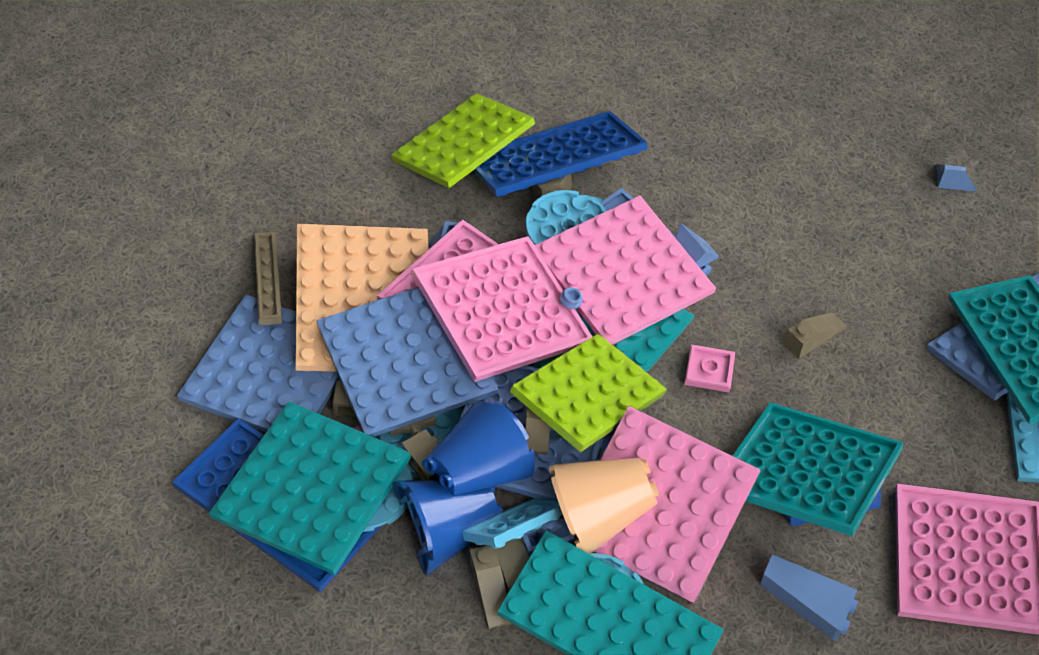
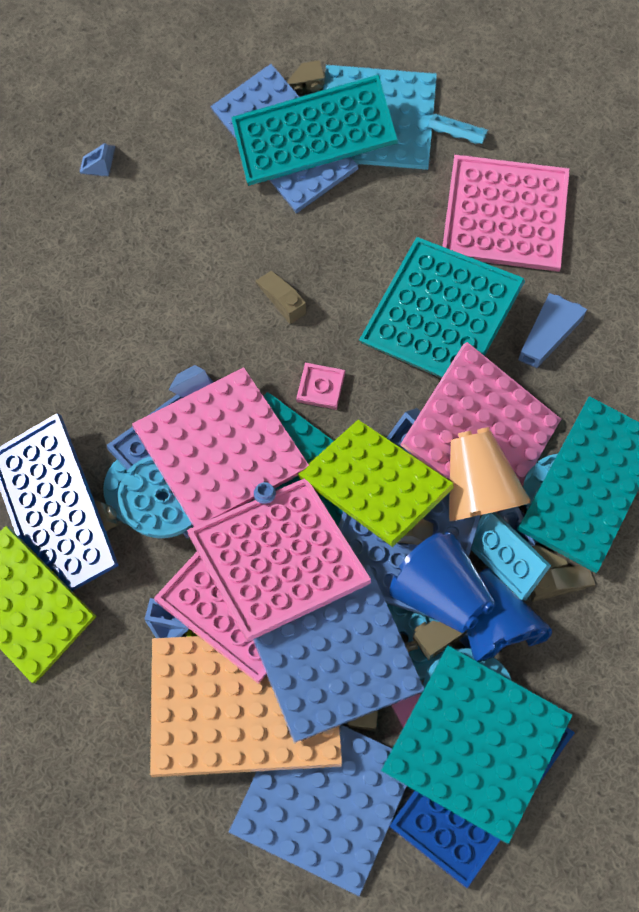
camera: 85 degrees left, 15 degrees up
dark tan tile [254,232,282,325] -> none

